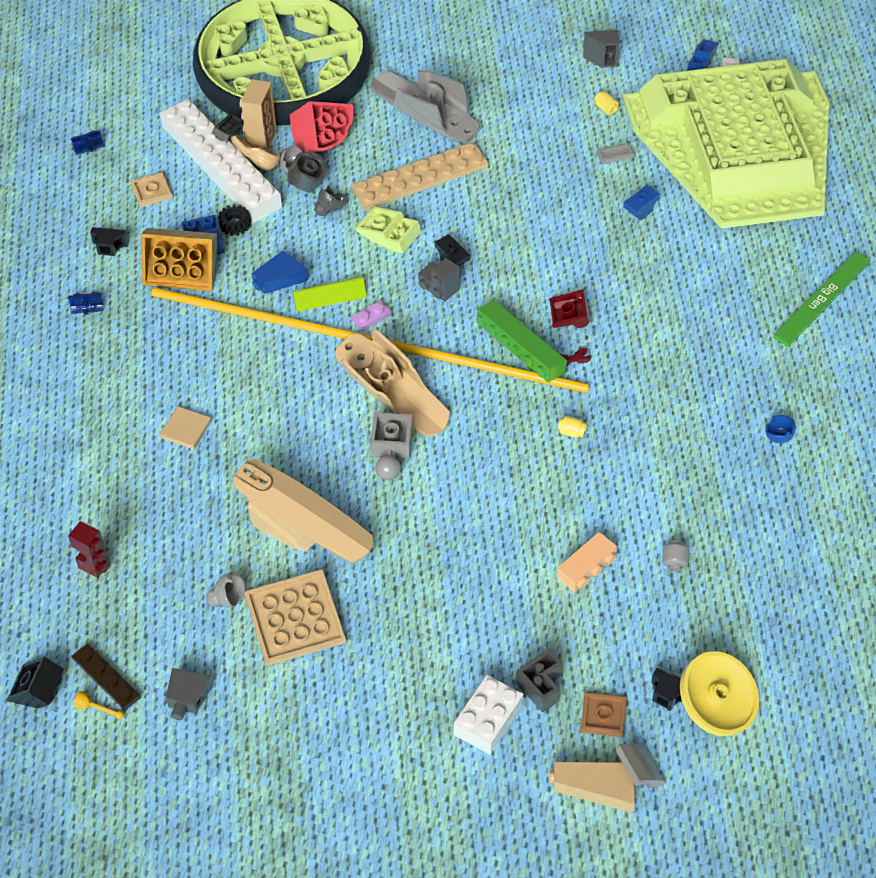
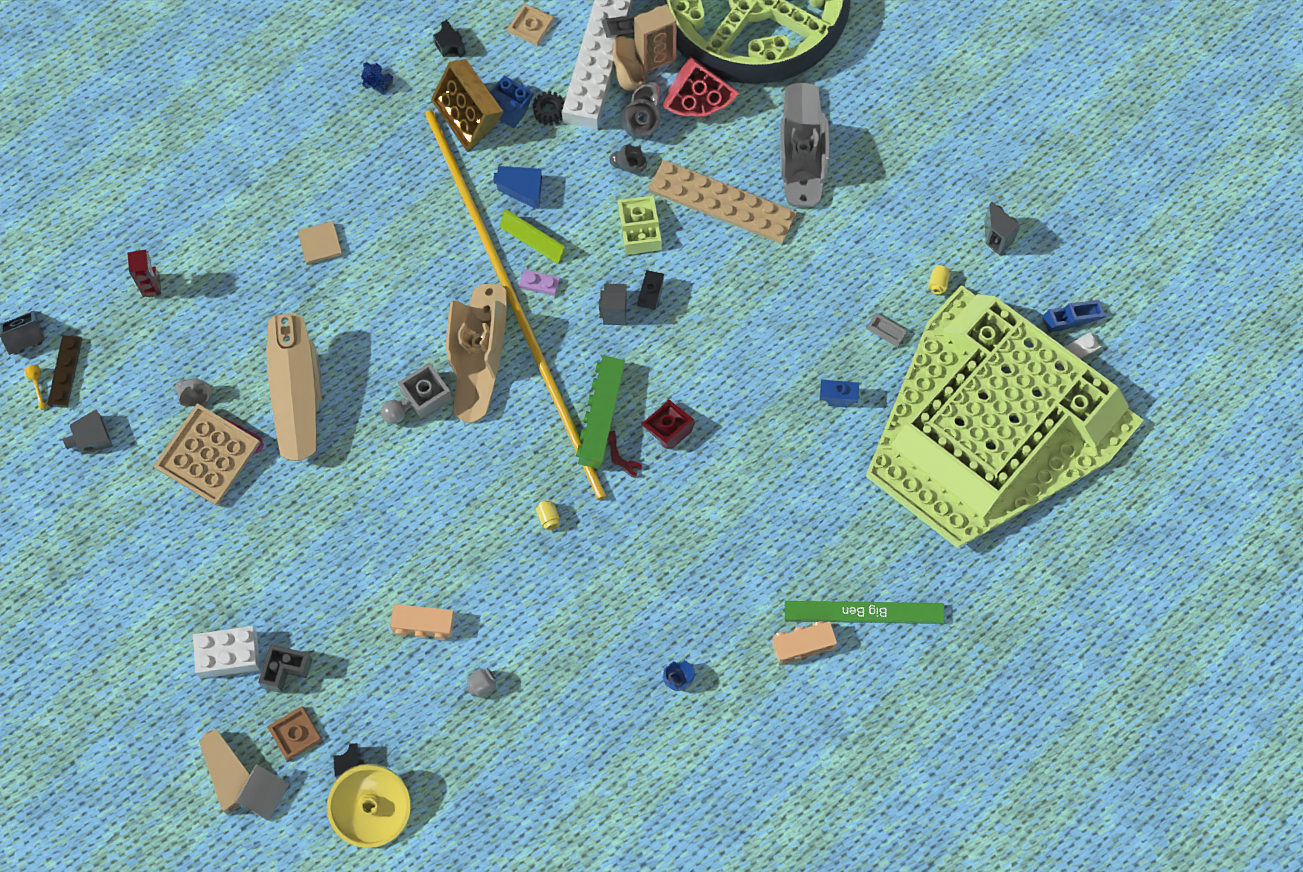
camera: 50 degrees right, 15 degrees up
none -> light nougat brick [772,621,837,665]

